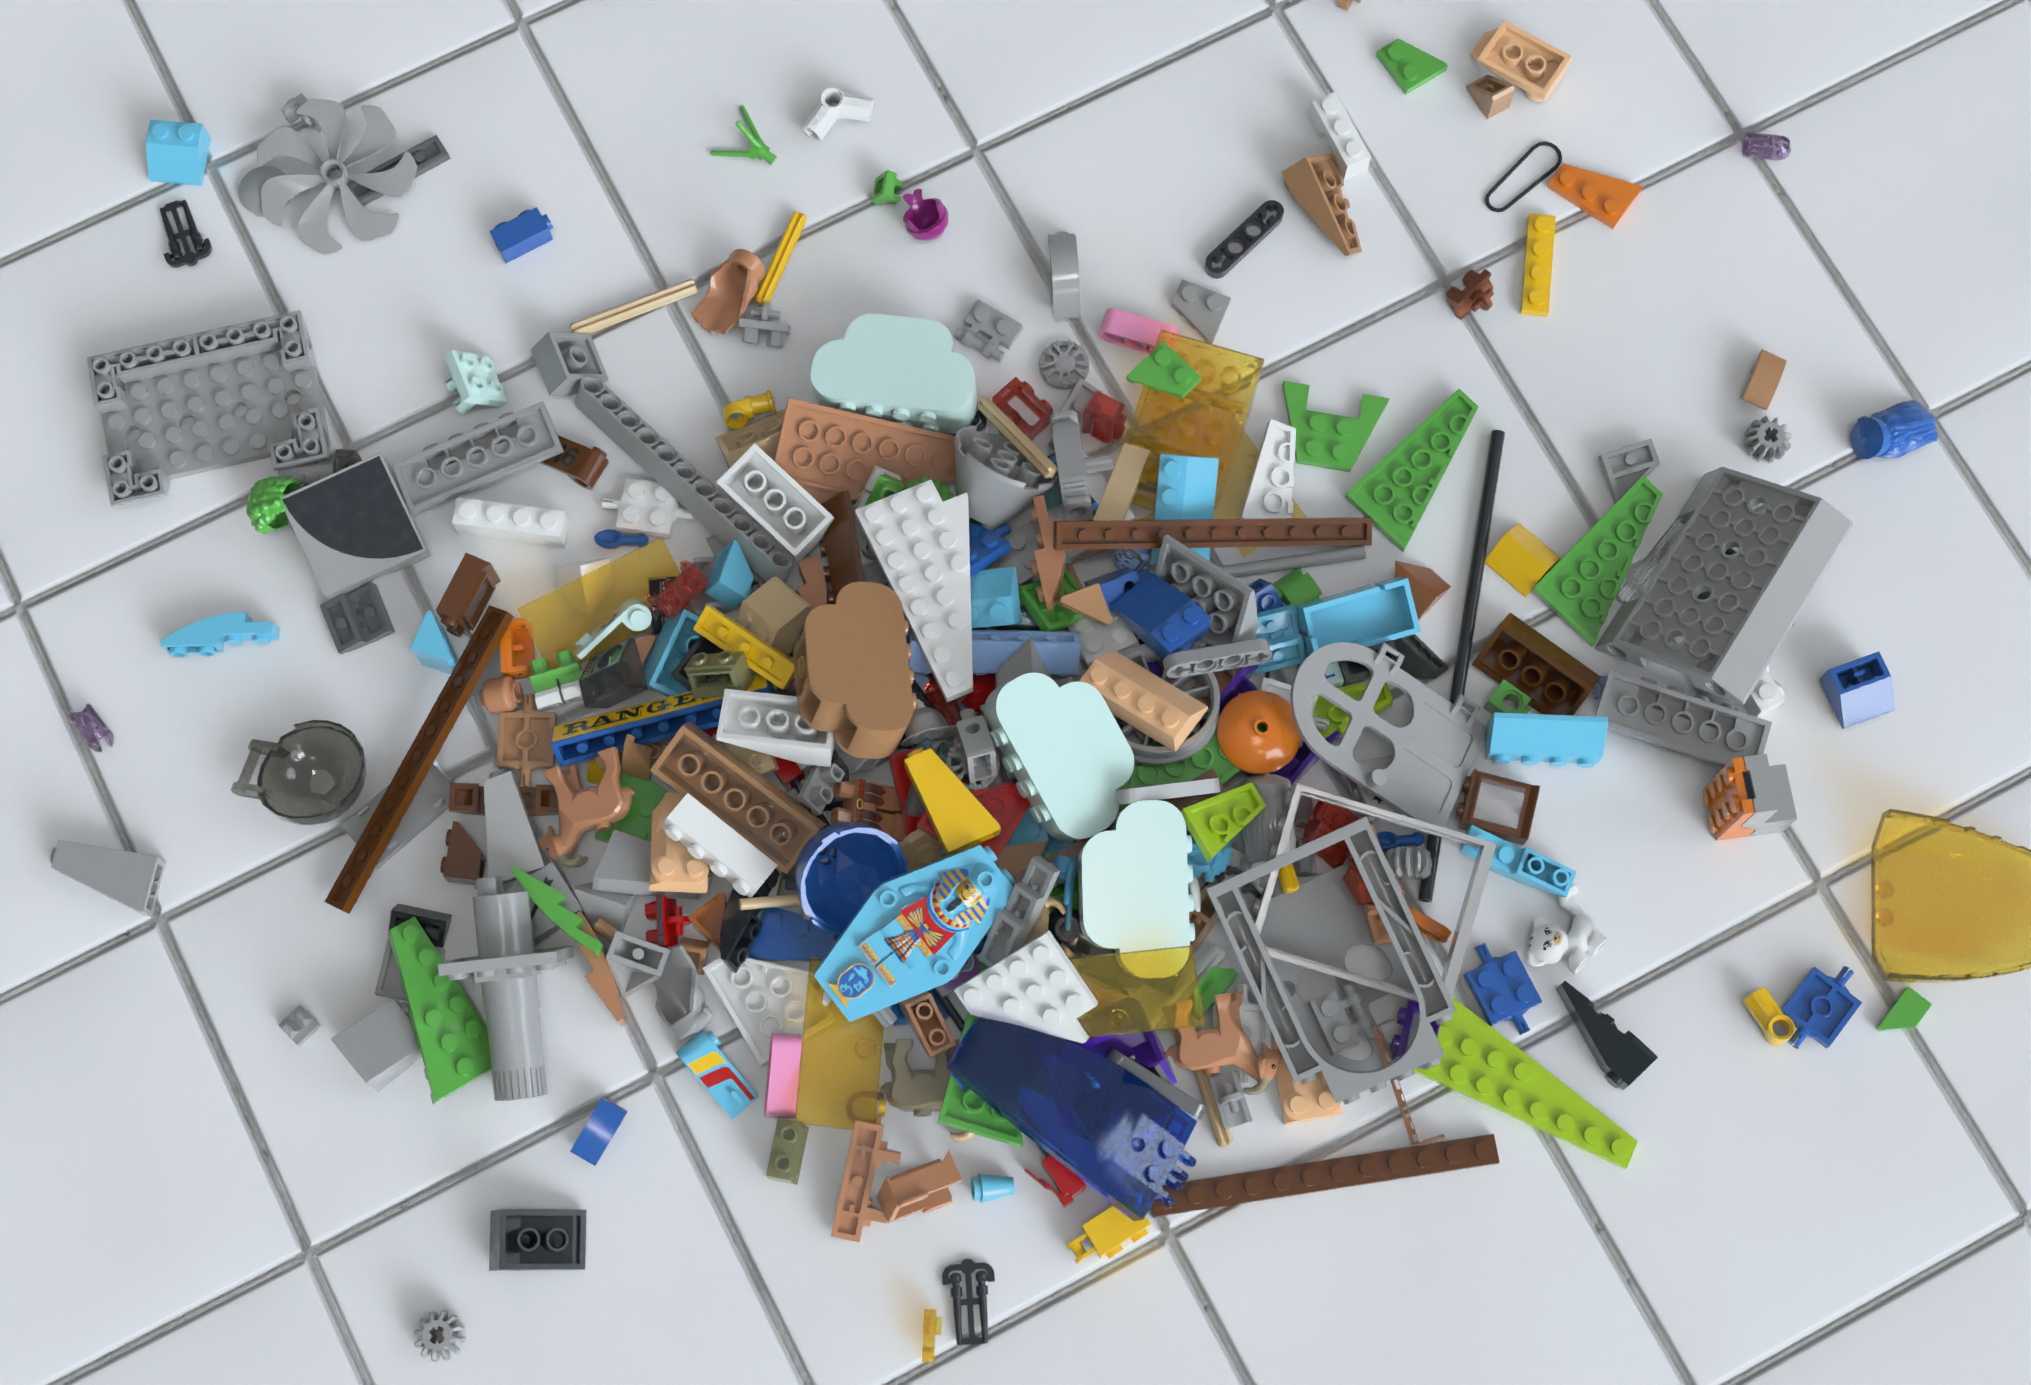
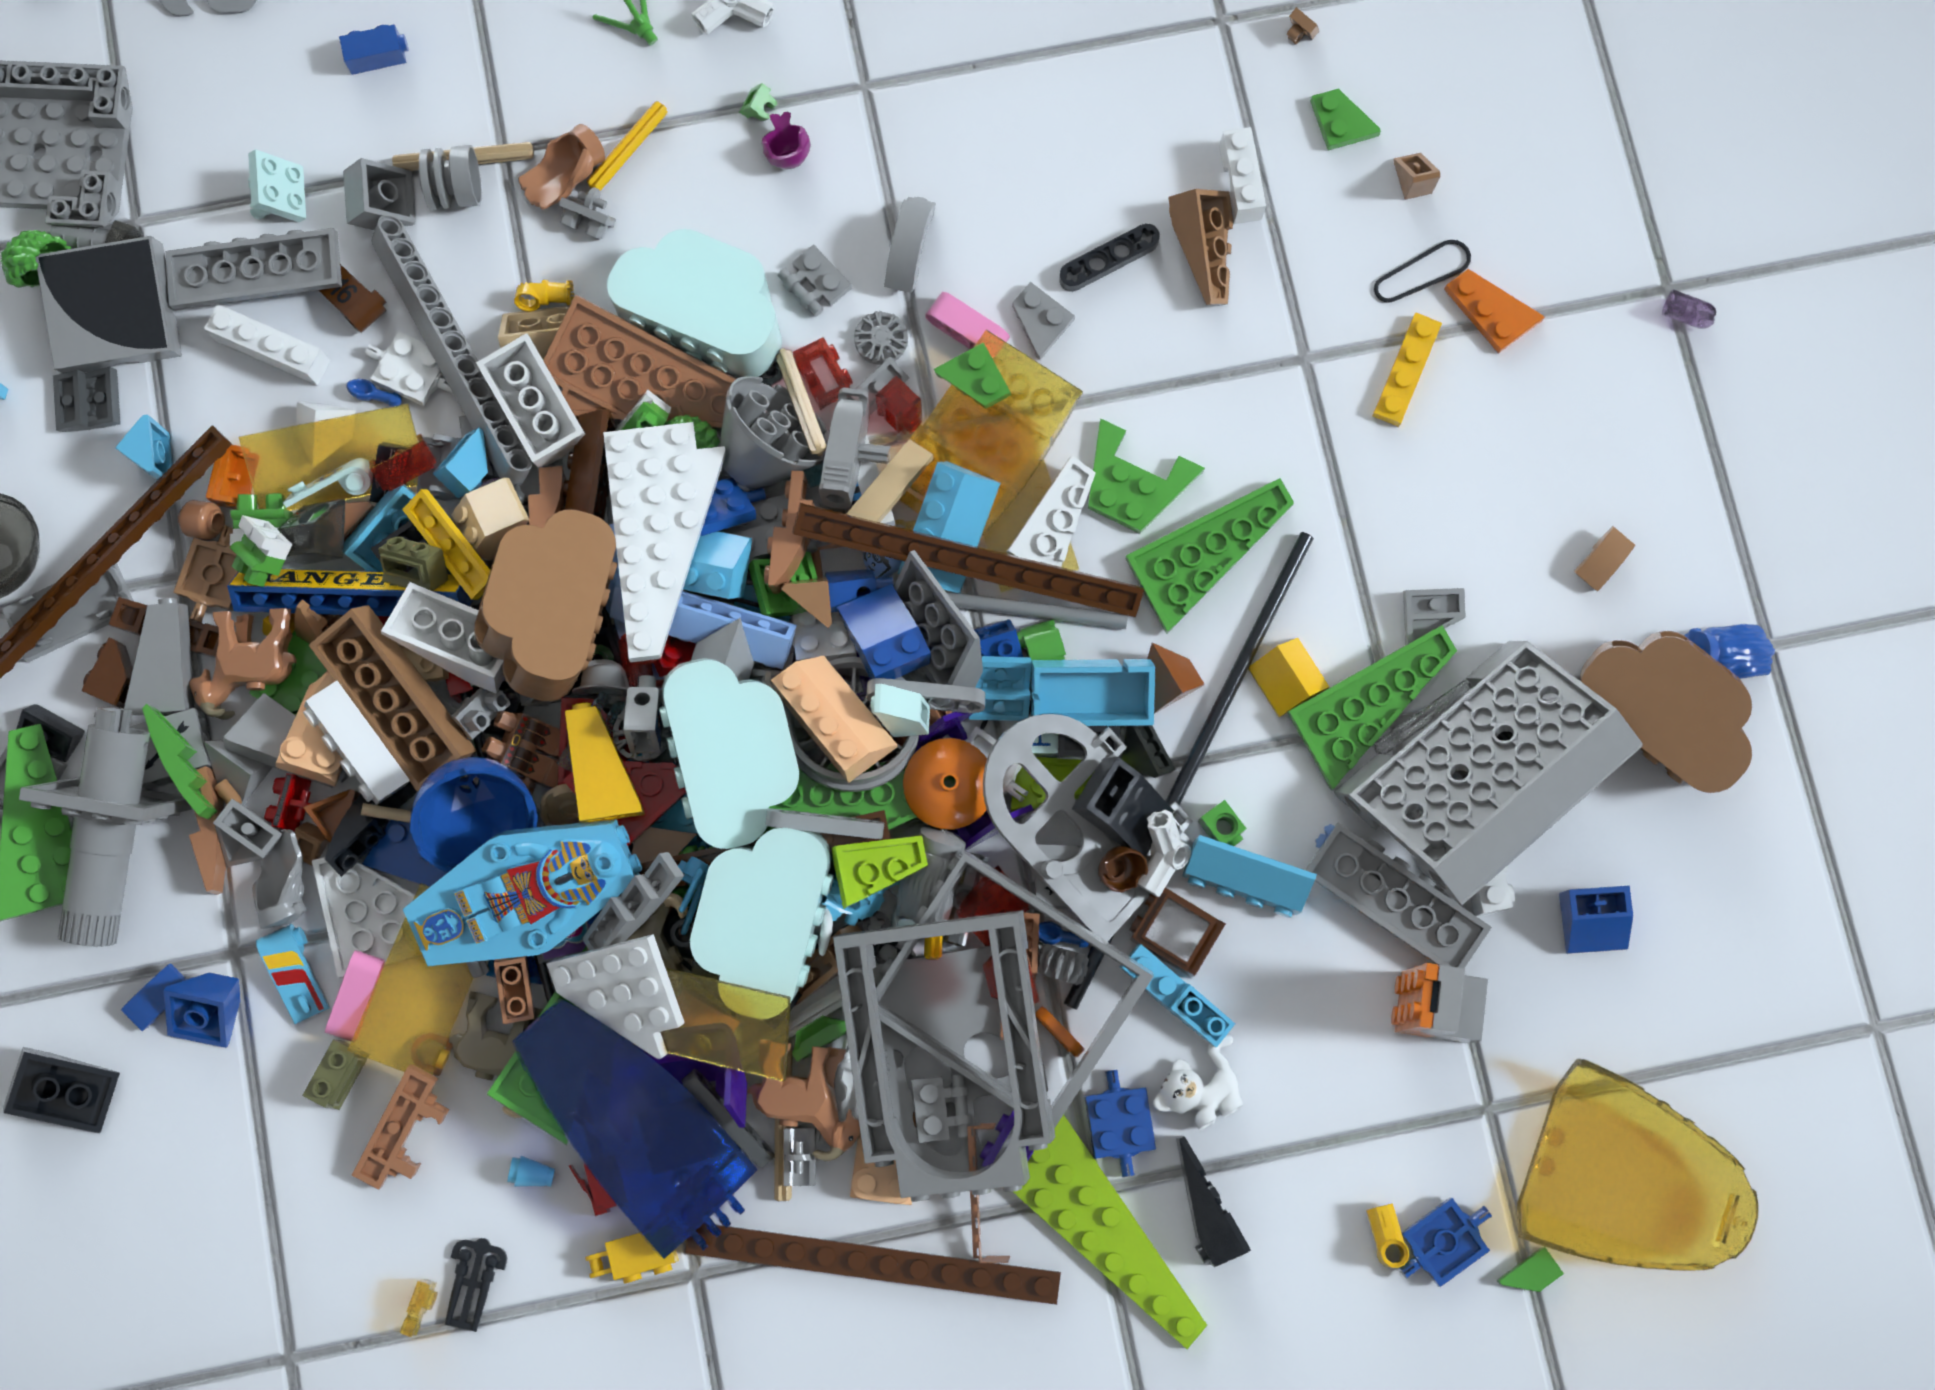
camera: 15 degrees right, 5 degrees up
reddish brown window [435,553,501,638] -> none
nougat piece [876,1150,962,1223] -> none
copper hips [1445,269,1494,320] -> none
light nougat slope [1470,21,1572,102] -> none
reddish brown slope [1472,612,1601,716] -> none
light grey gear [1744,416,1792,463] -> none
none -> blue slope [163,972,240,1048]
none -> hips [230,515,292,587]
none -> light grey wheel [419,145,482,210]
none -> light aqua slope [871,684,930,737]
none -> black slope [1072,757,1174,858]
none -> reddish brown hair [1098,846,1148,893]
none -> white piece [1137,810,1191,897]
none -> medium nougat brick [1580,631,1752,793]

